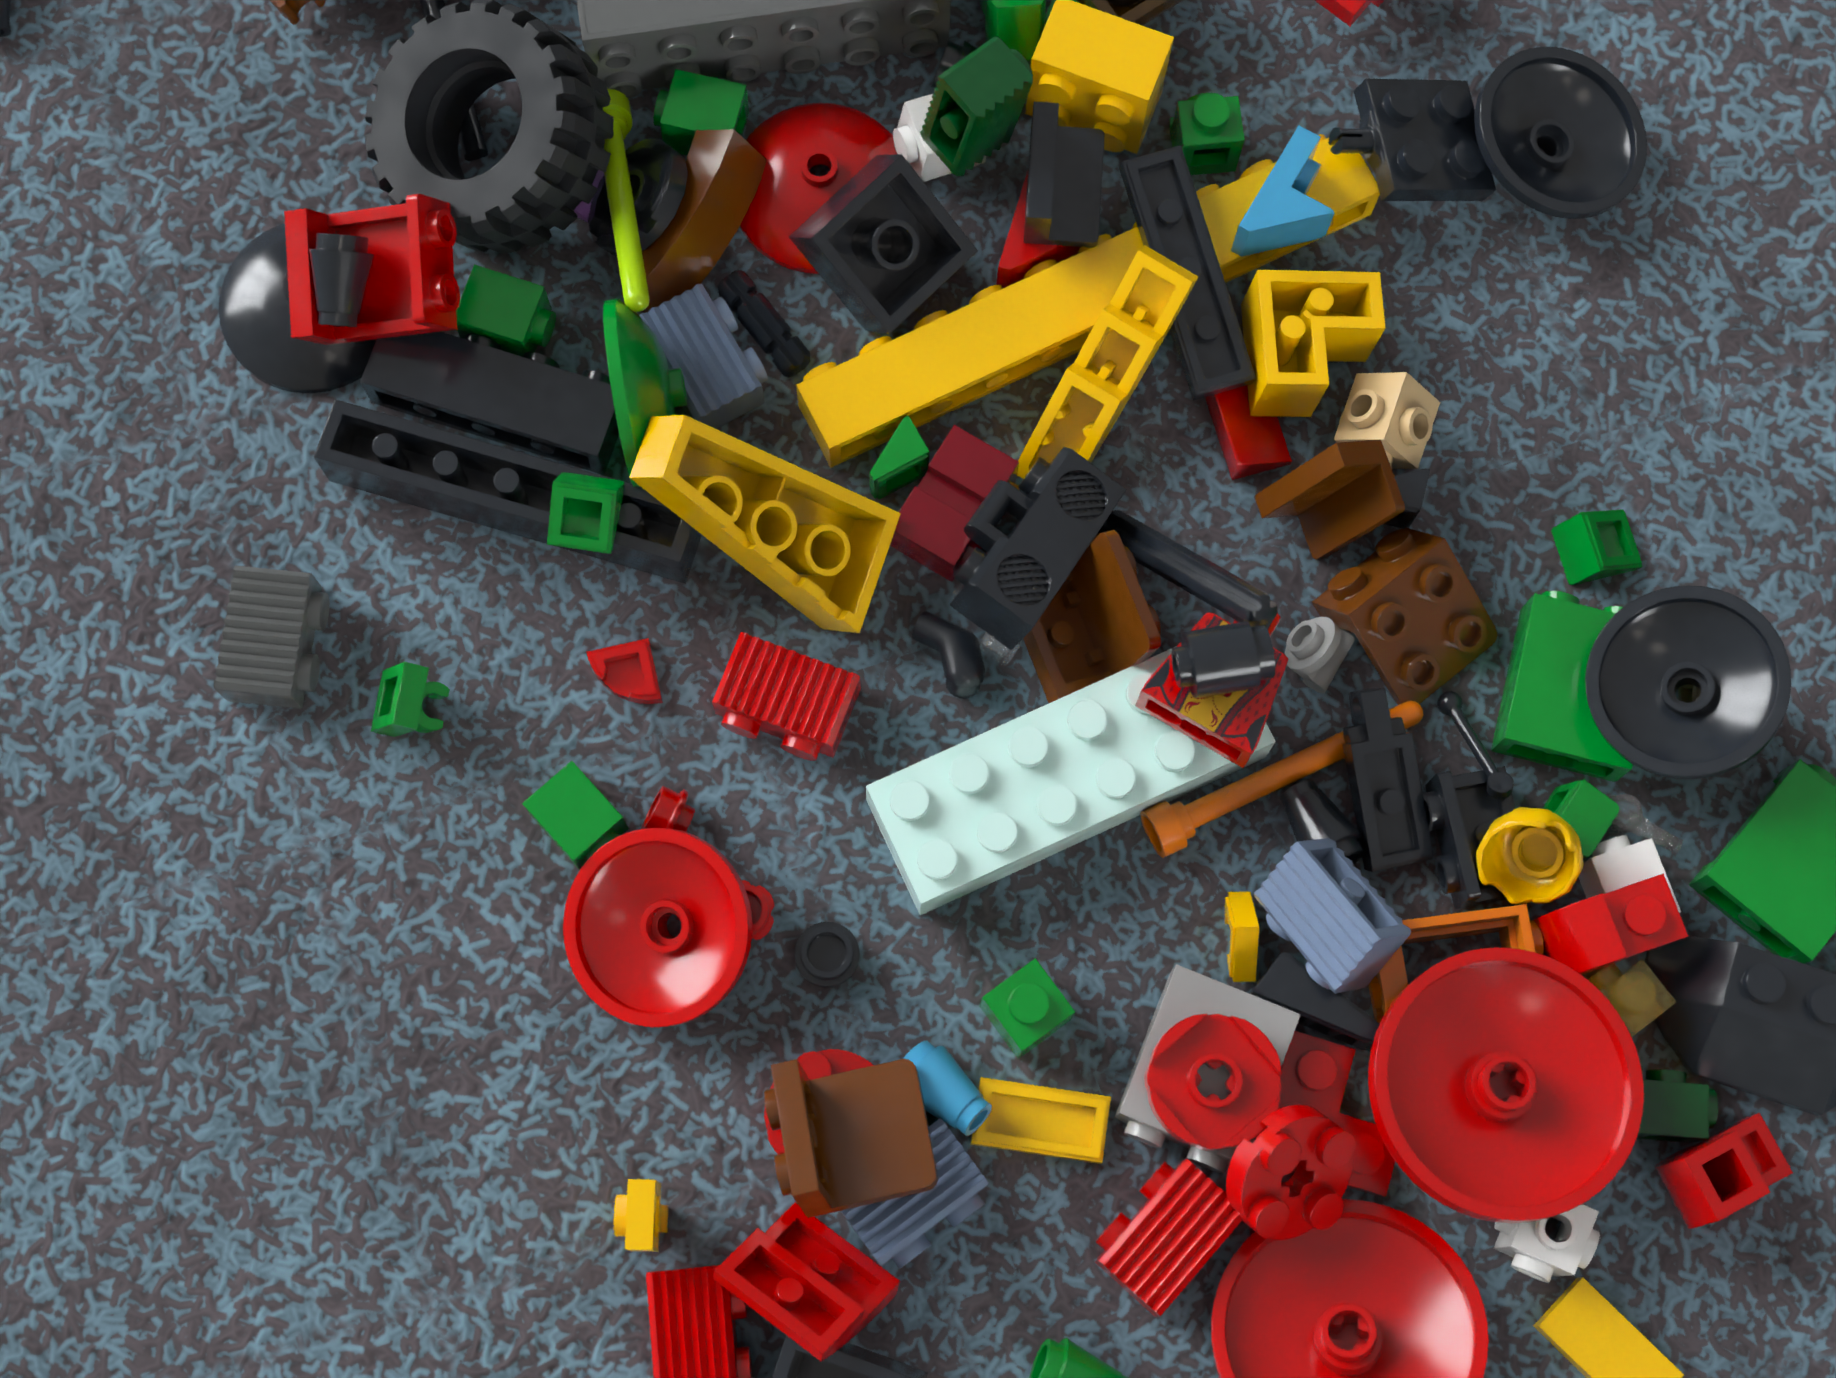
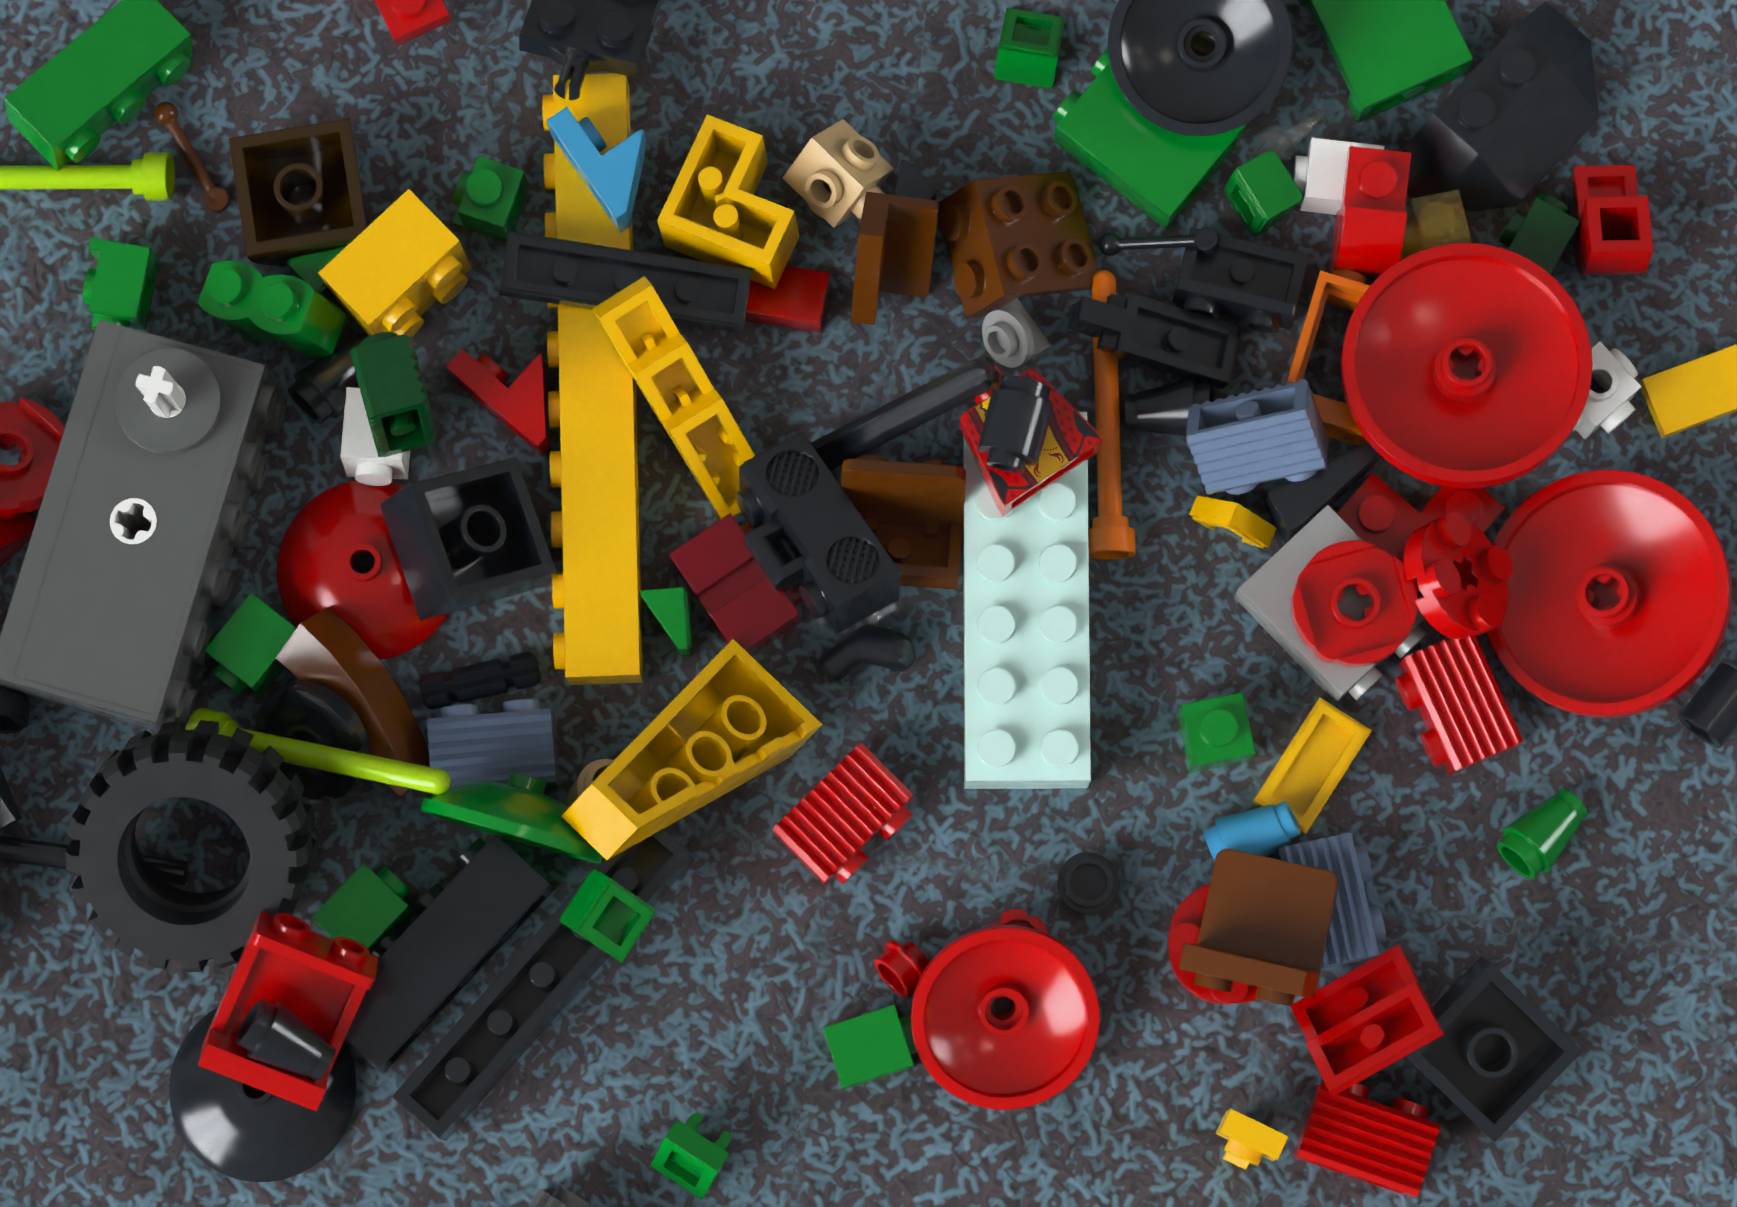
camera: 60 degrees left, 5 degrees up
red tile [586,638,663,704] -> none
black panel [1023,101,1105,248] -> none
yellow hair [1476,807,1584,904] -> none

